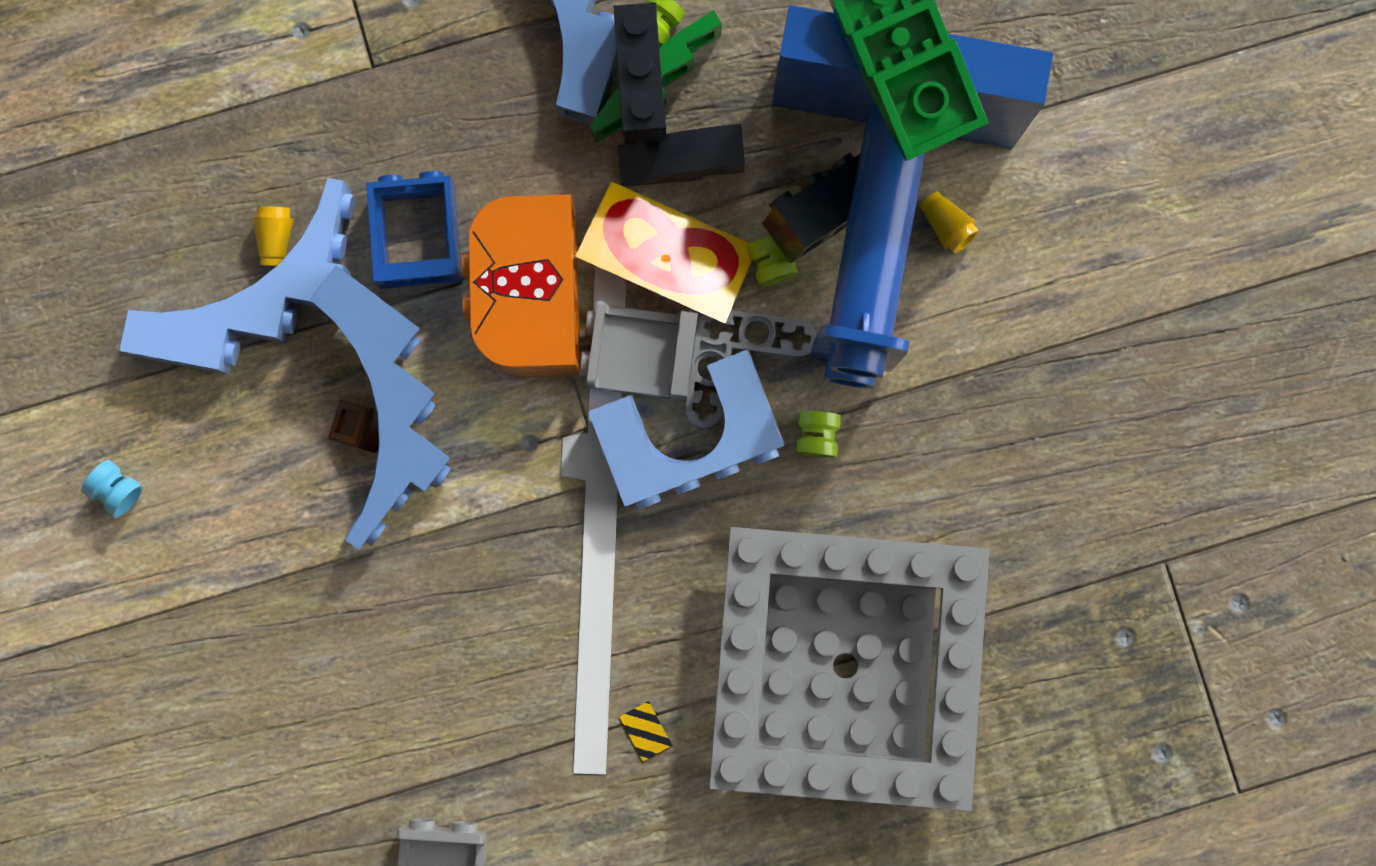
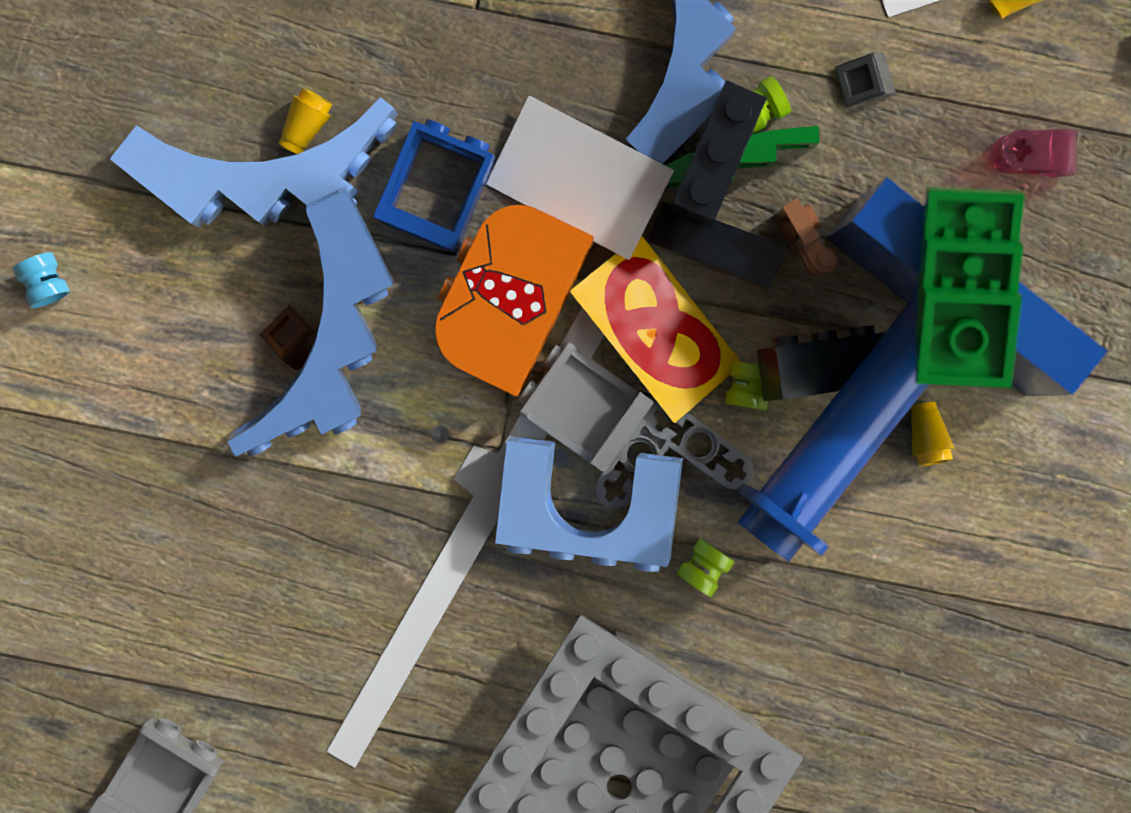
camera: 25 degrees right, 5 degrees up
sticker [619,701,673,761] -> none
none -> white sticker [486,96,674,260]
none -> nougat plate [773,198,838,276]

